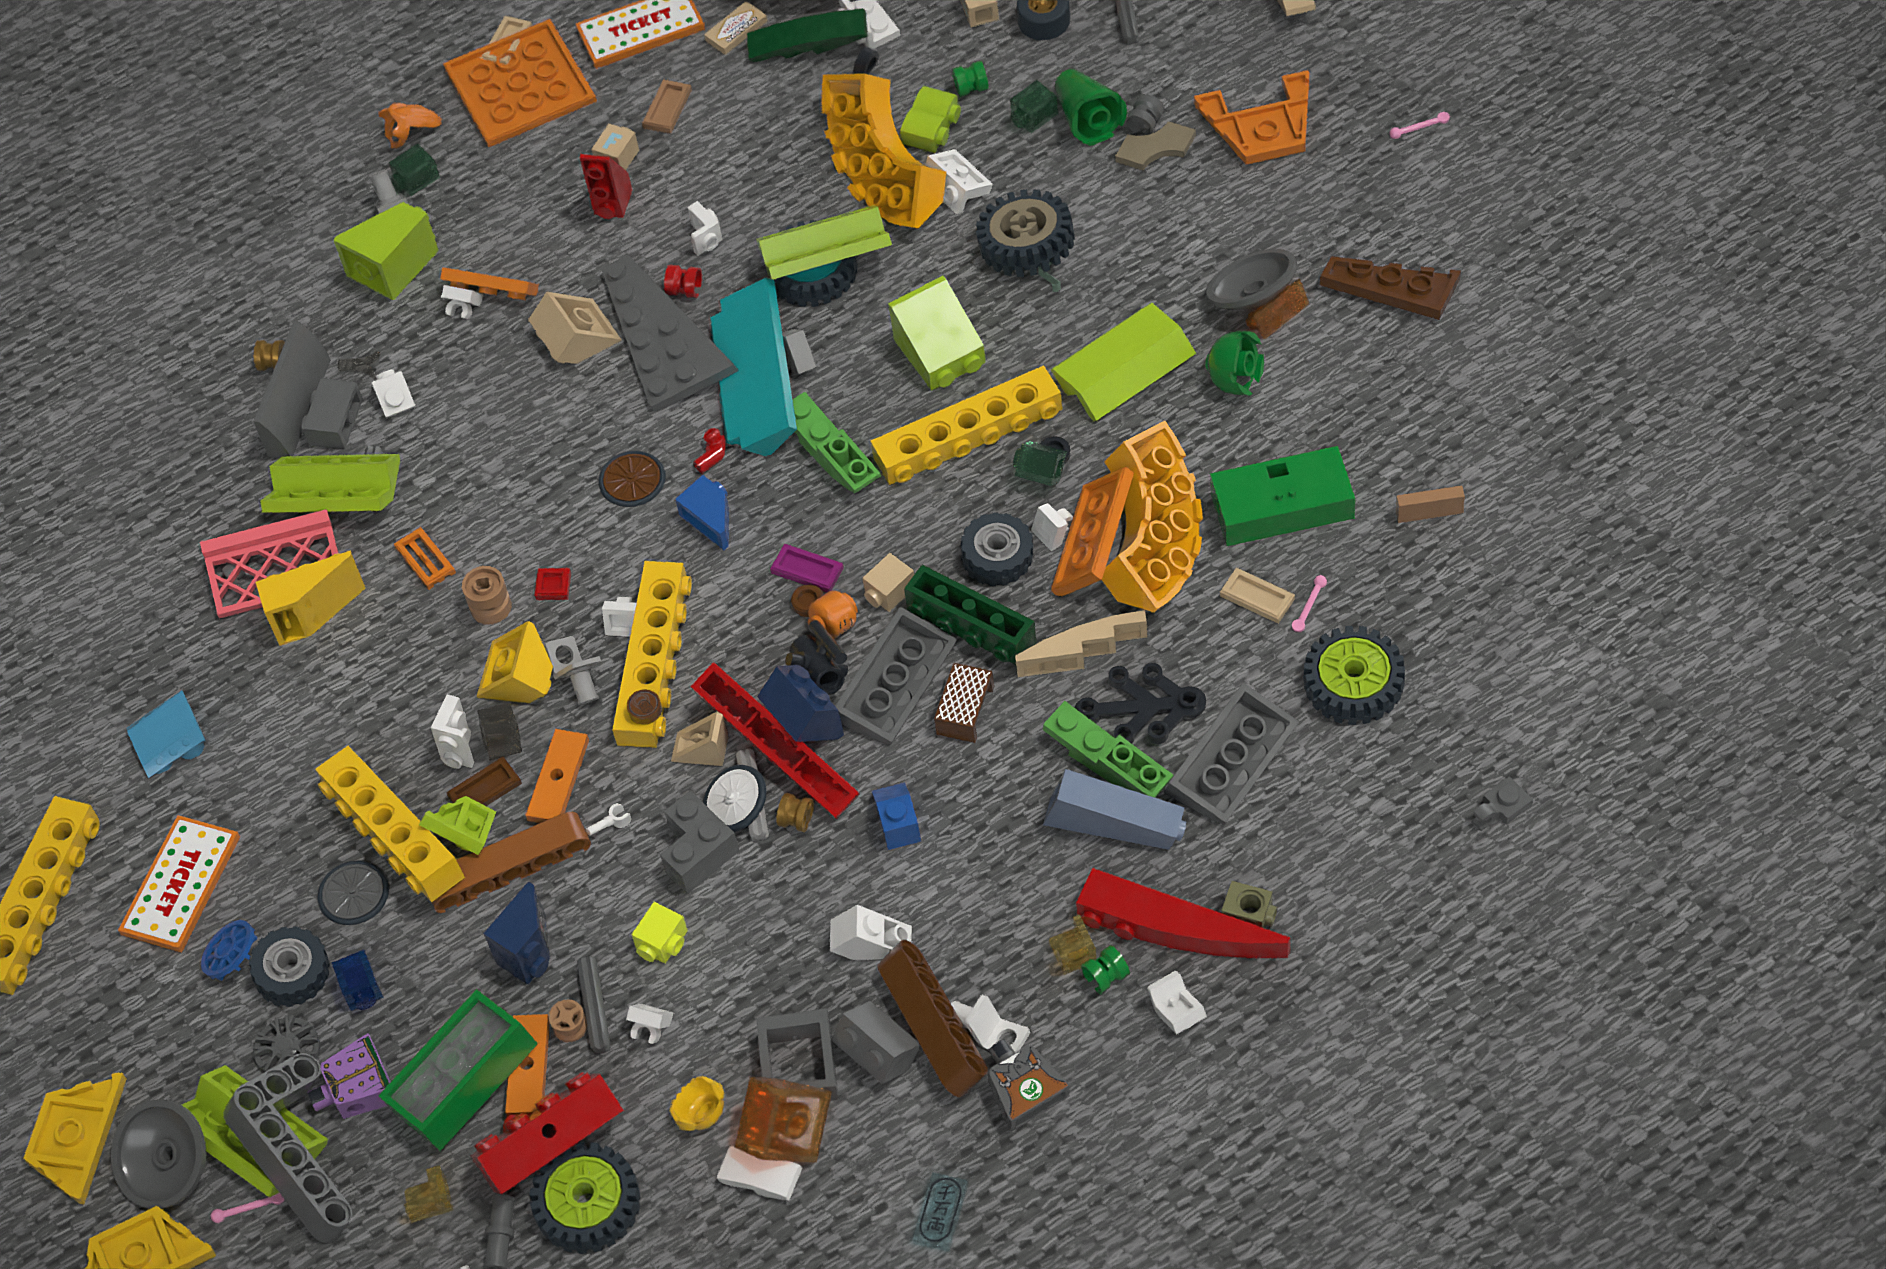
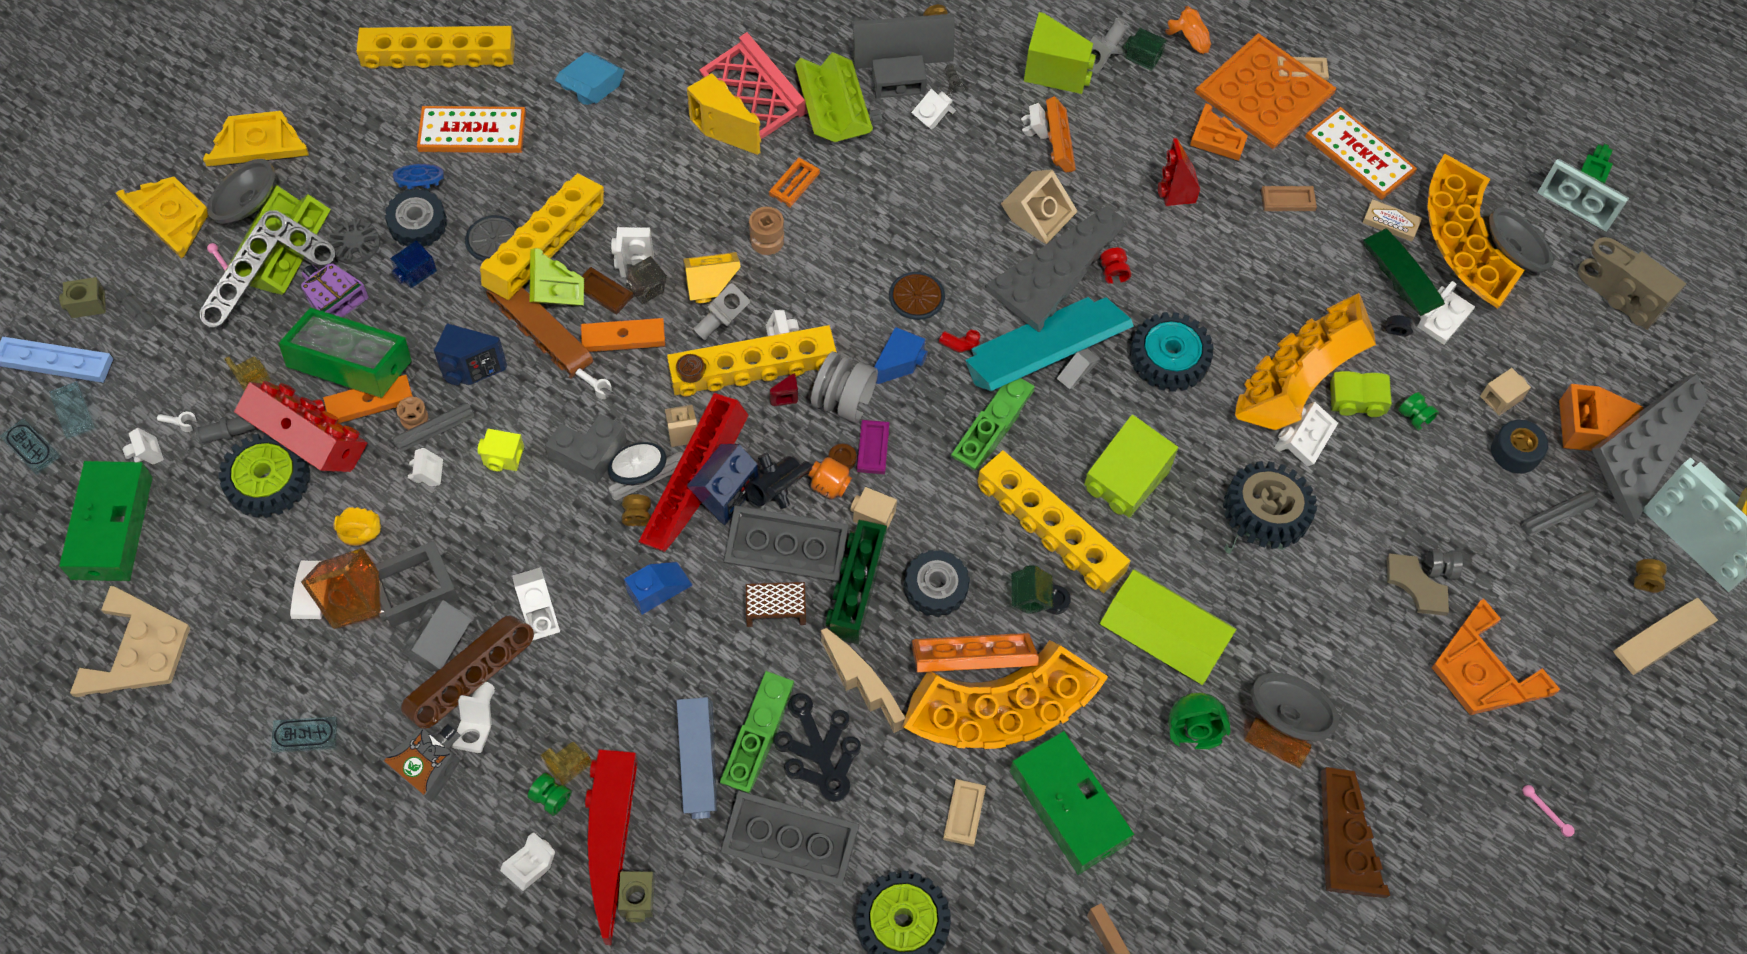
camera: 60 degrees right, 5 degrees up
red tile [535,568,571,600] -> none
tan brick [592,124,639,170] -> none
white bracket [688,201,723,255] -> none
lime slope [756,205,892,280] -> none
clear green brick [1010,80,1058,134] -> none
white tile [1031,503,1073,551] -> none
green cone [1055,69,1127,145] -> none
bright pink hinge [1292,575,1327,632] -> none
none -> dark red slope [770,373,798,406]
none -> light grey wheel [811,351,878,423]
none -> orange wing [1190,103,1248,161]

